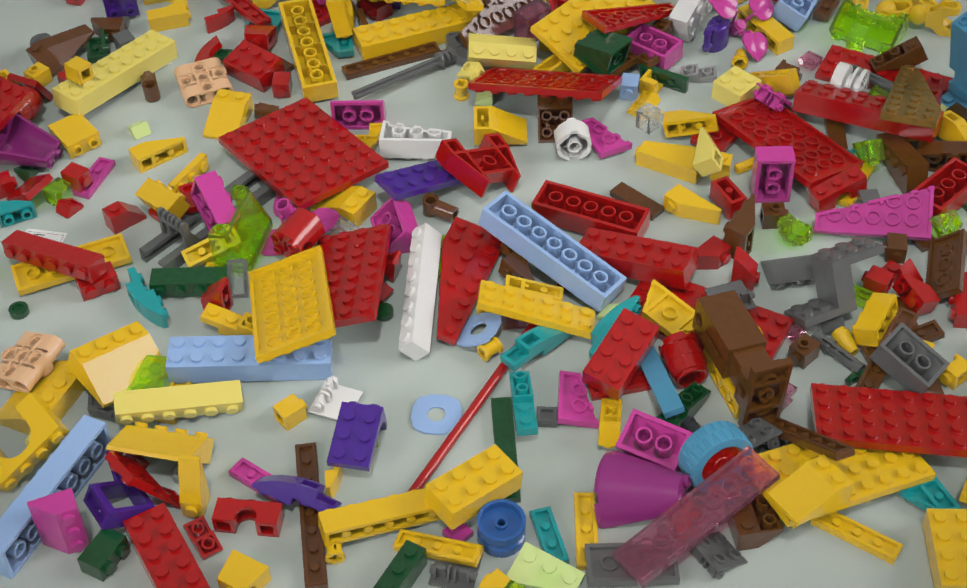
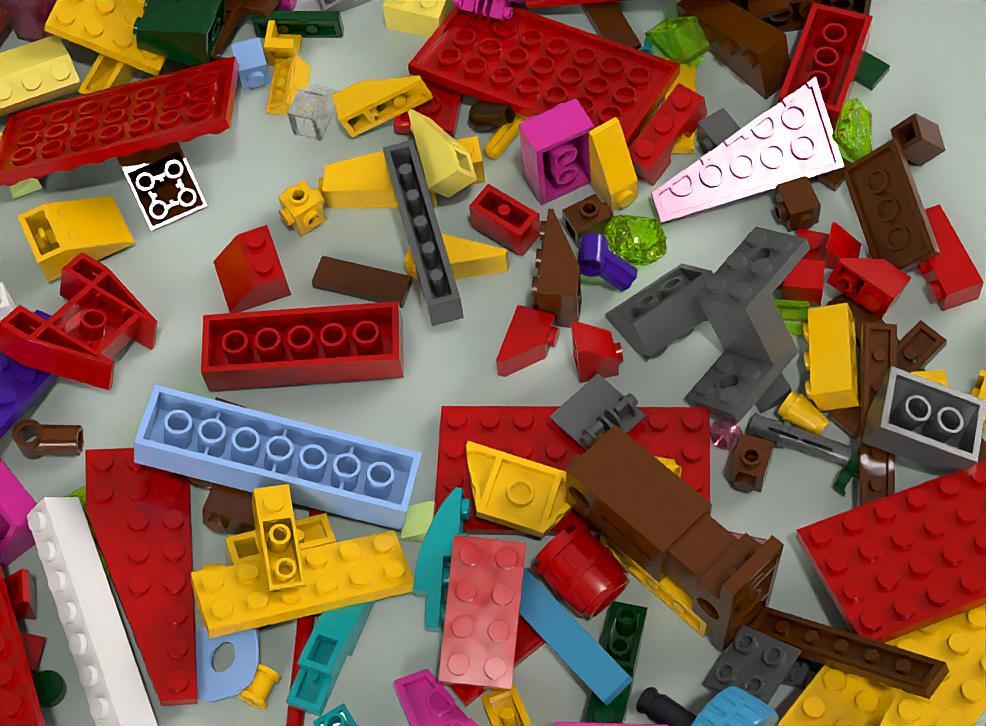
camera: 20 degrees left, 15 degrees up
white brick [554,118,592,161] -> none
red brick [579,227,698,290] -> none
dark pink wing [582,117,632,159] -> none
none -> red slope [213,225,291,313]
none -> yellow slope [251,484,306,591]
none -> yellow brick [278,180,327,237]
none -> dark grey brick [382,140,464,326]
none -> dark brown cone [469,100,515,131]
none -> dark purple piece [577,233,638,292]
none -> yellow slope [589,117,638,212]

